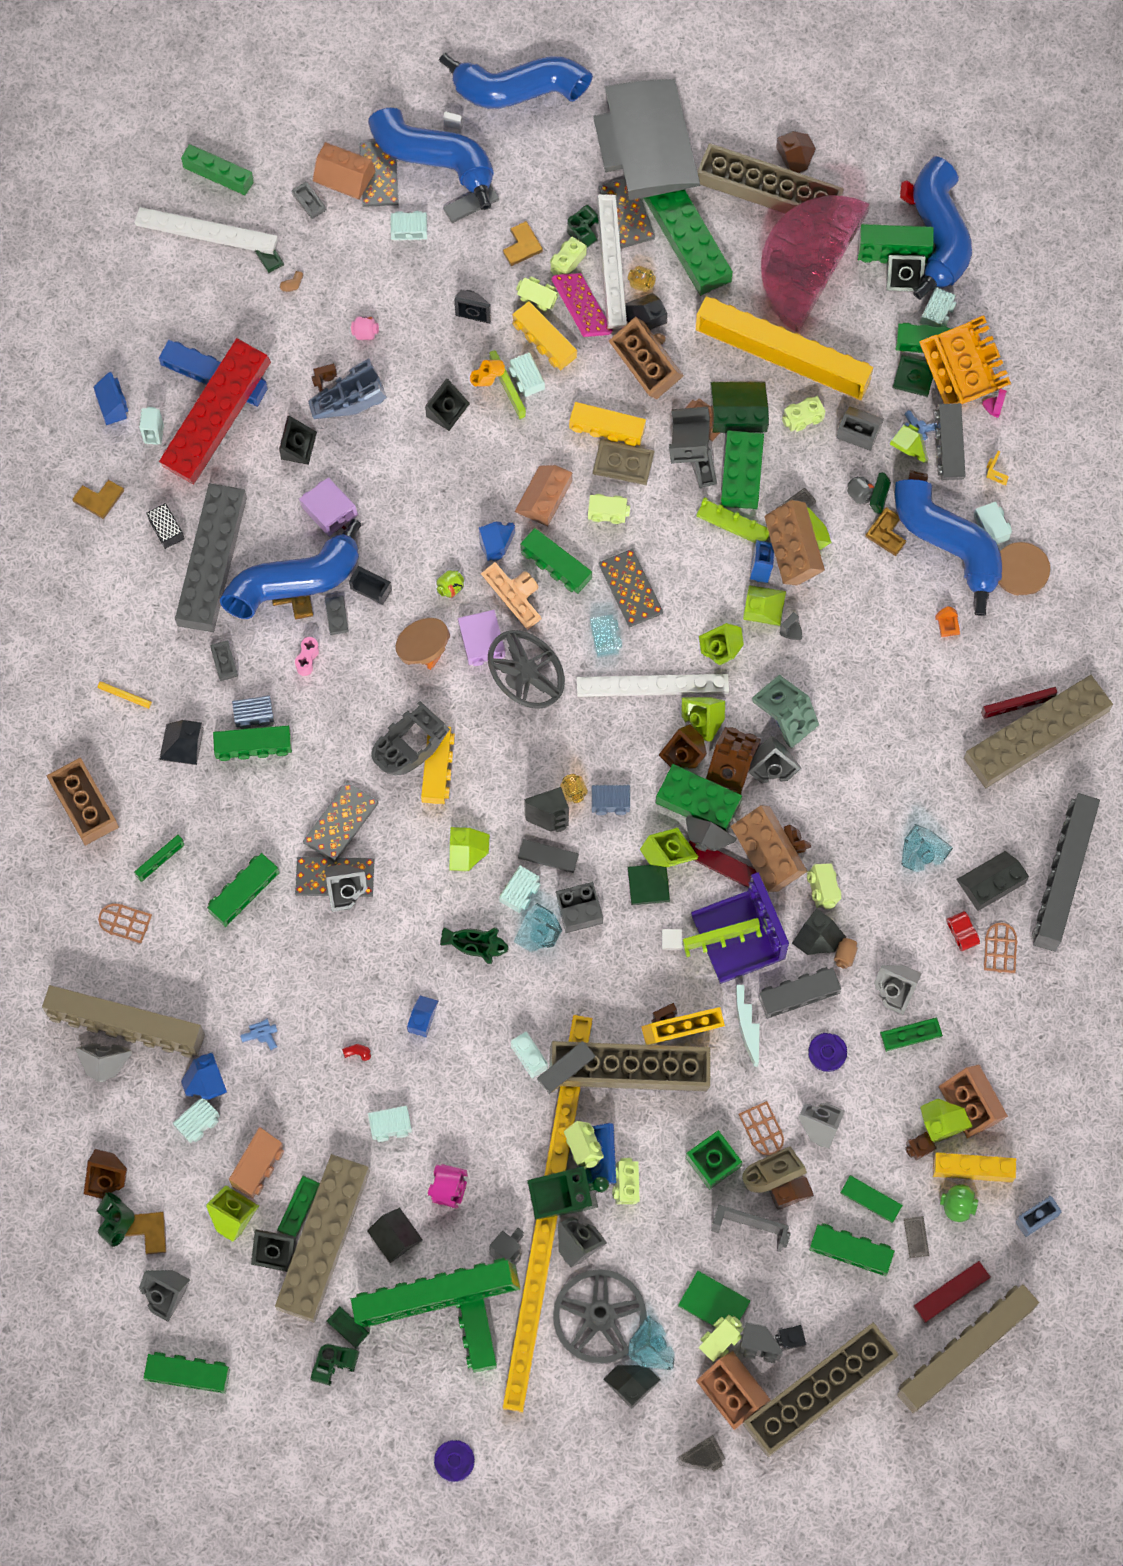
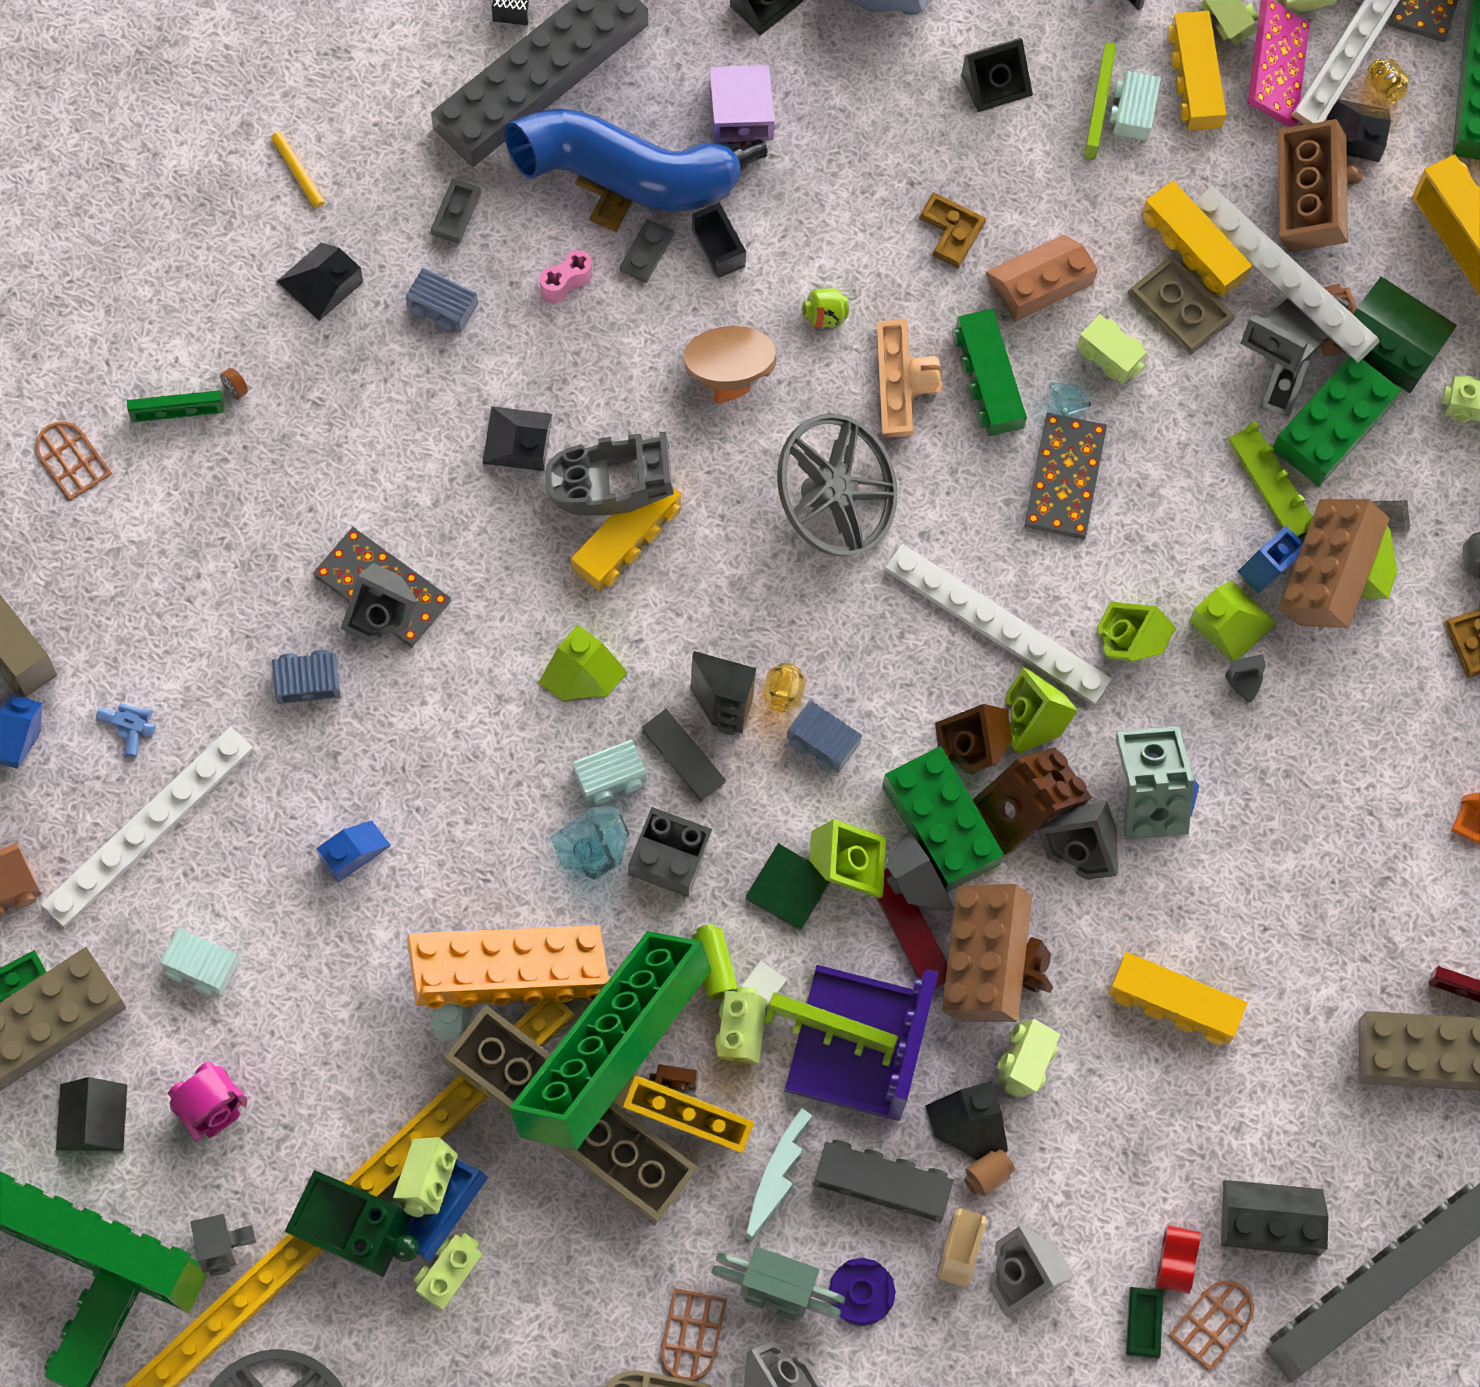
camera: 30 degrees right, 0 degrees up
medium nougat brick [46,757,119,846] -> none
green brick [207,853,280,928] -> none
green brick [213,725,292,761] -> none
tile [303,782,379,862] -> none
red arm [342,1044,371,1061] -> none
dark green animal [440,927,509,964] -> none
lavender brick [458,610,505,666] -> none
light orange axle [470,360,505,386] -> none
blue slope [478,521,515,561] -> none
dark grey tile [537,1041,595,1095] -> none
dark grey slope [558,1217,607,1268] -> none
clear light blue brick [590,614,622,658] -> none
green brick [685,1130,742,1190] -> none
green tile [880,1017,943,1052] -> none
clear light blue slope [901,824,953,872] -> none
none -> white plate [41,726,254,929]
none -> dark orange tile [220,368,248,400]
none -> sand blue brick [272,650,341,704]
none -> light orange bracket [406,925,611,1009]
none -> black slope [482,406,553,471]
none -> green brick [509,931,711,1151]
none -> lime brick [691,924,738,1001]
none -> sand green brick [711,1246,845,1320]
none -> yellowish green brick [715,987,767,1064]
none -> pearl gold tile [919,192,987,269]
none -> tan animal [936,1208,987,1288]
none -> clear light blue slope [1049,382,1091,416]
none -> yellow brick [1108,952,1248,1045]
none -> dark green tile [1126,1287,1164,1359]
none -> white plate [1195,186,1380,363]

